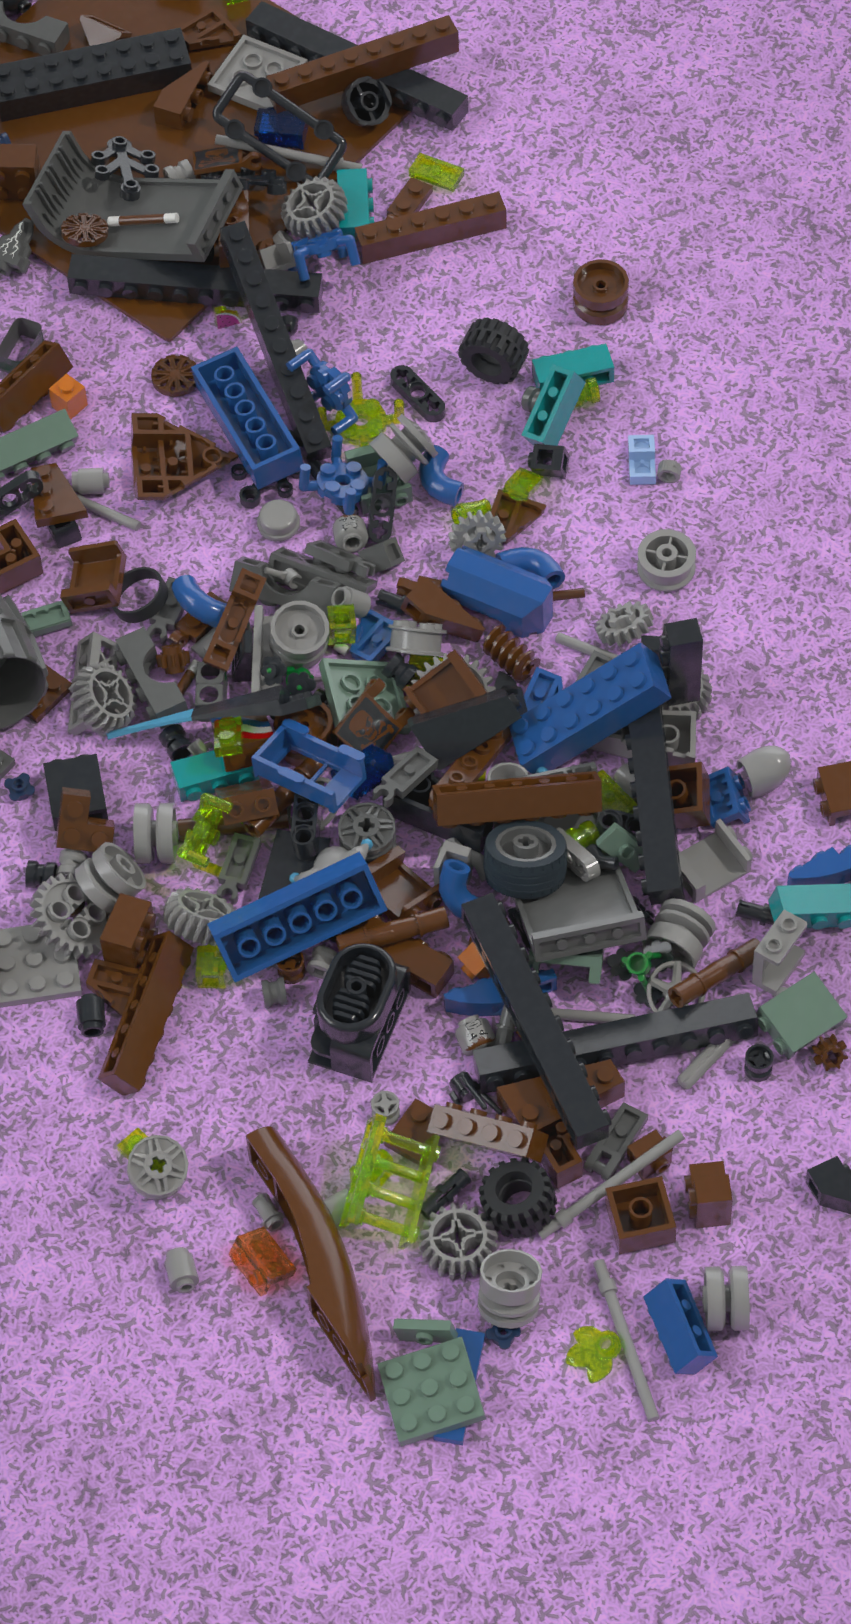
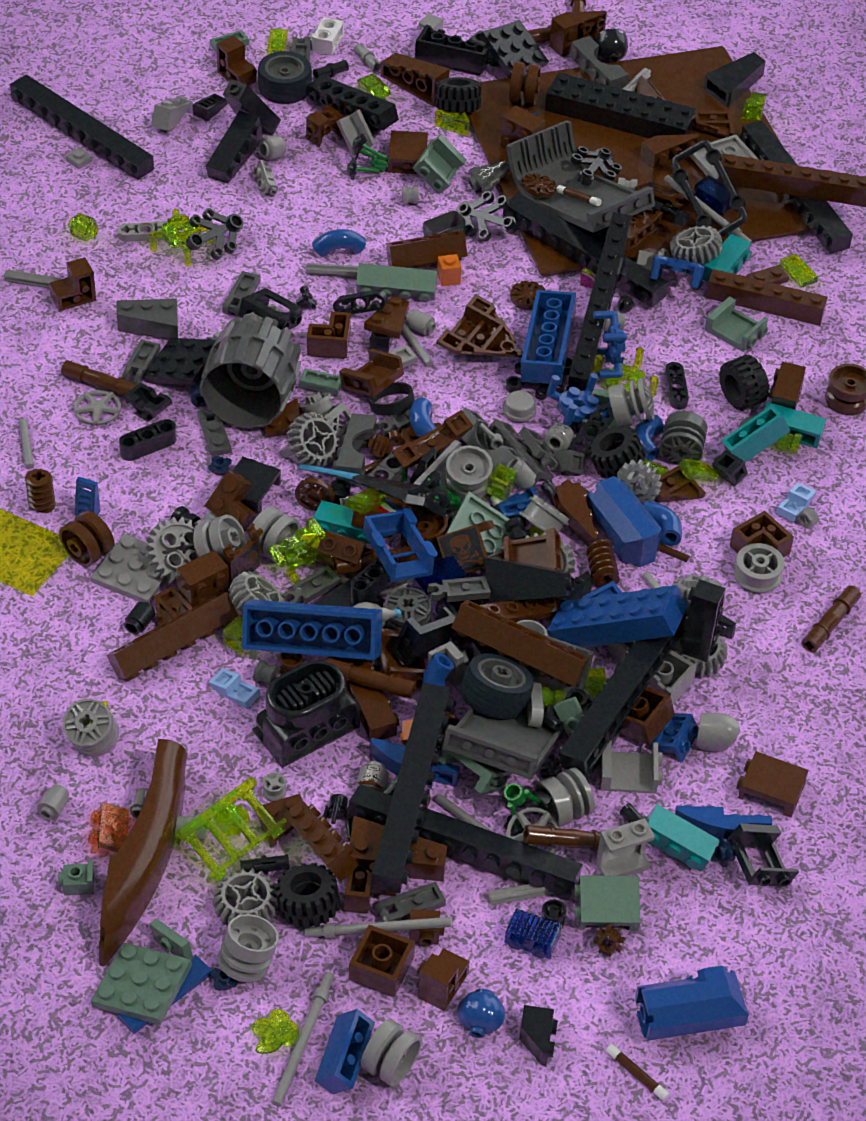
camera: 30 degrees right, 10 degrees down
black cylinder [341,76,392,128] -> none
none -> sand green brick [58,860,94,896]
none -> light blue slope [208,668,261,709]
none -> reddish brown flag [223,524,263,588]
none -> reddish brown wheel [295,478,335,511]
none -> light grey piece [299,392,333,414]
none -> light grey plate [390,345,417,368]
none -> black panel [392,606,455,666]
none -> plant [456,191,519,242]
none -> blue plant [457,989,505,1038]
none -> clear blue brick [504,908,562,959]
none -> black tyre [588,425,646,479]
none -> light grey axle [622,68,651,92]
none -> dark grey wheel [659,411,708,466]
none -> sand green panel [705,296,768,352]
none -> reddish brown brick [730,511,794,558]
none -> reddish brown brick [769,361,806,410]
none -> reddish brown piece [801,585,861,653]

